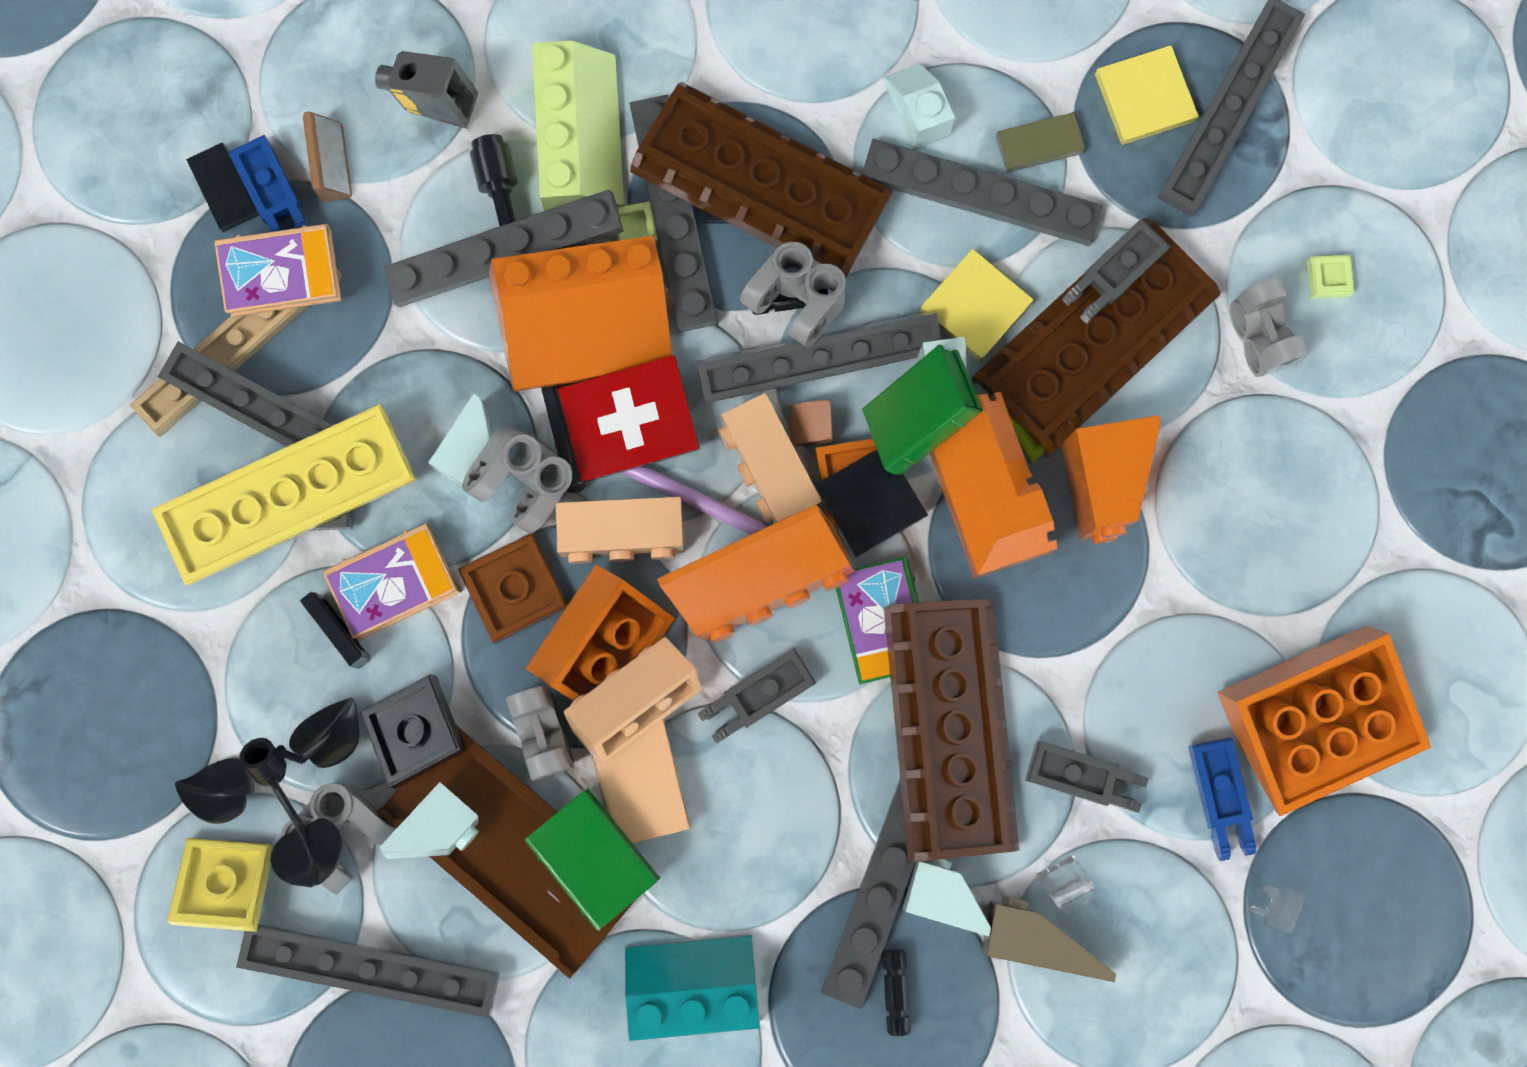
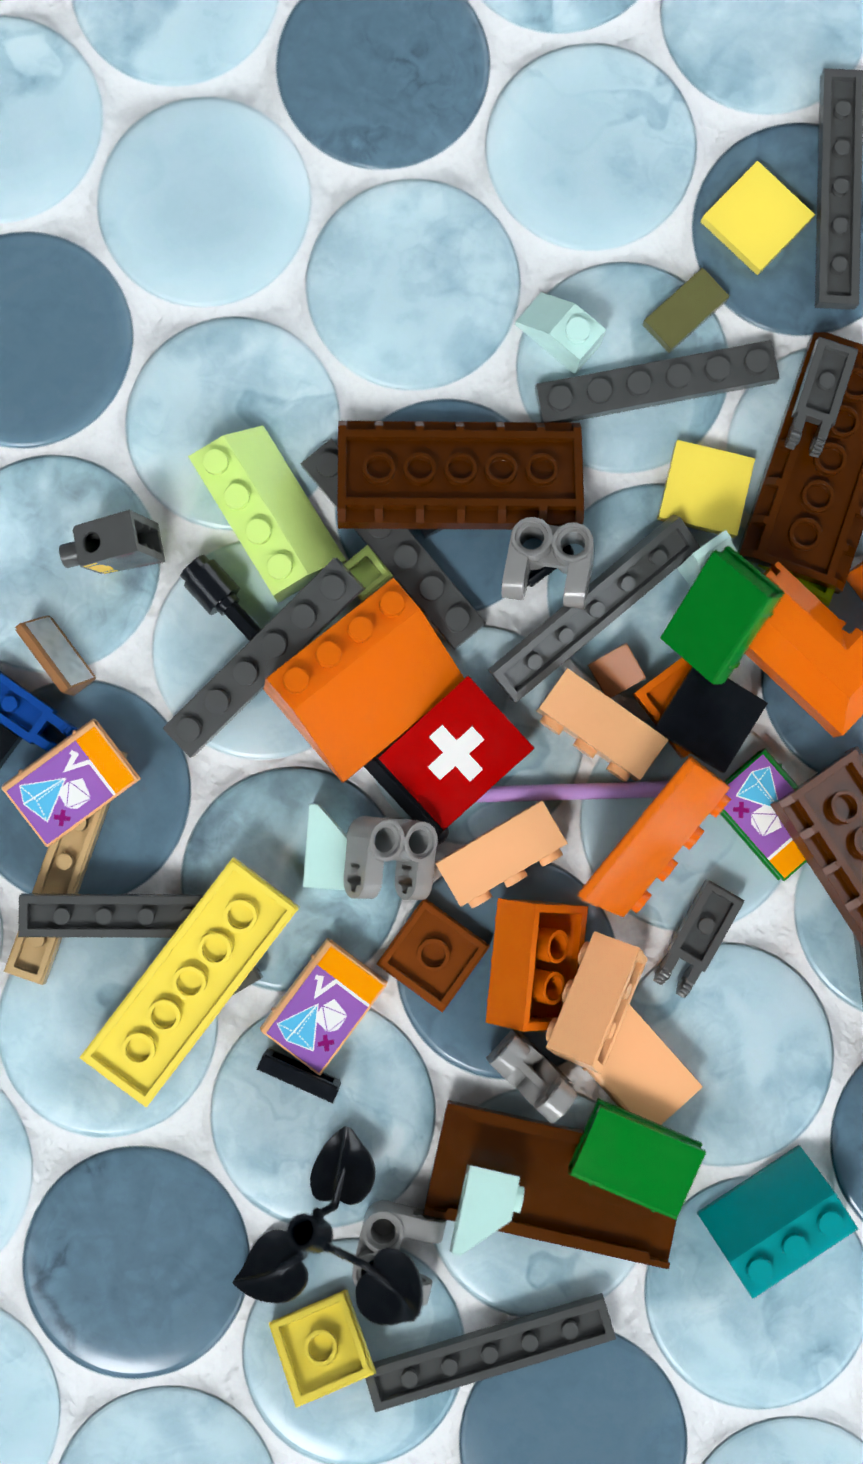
camera: 25 degrees left, 5 degrees up
black tile [360,674,466,789] -> none

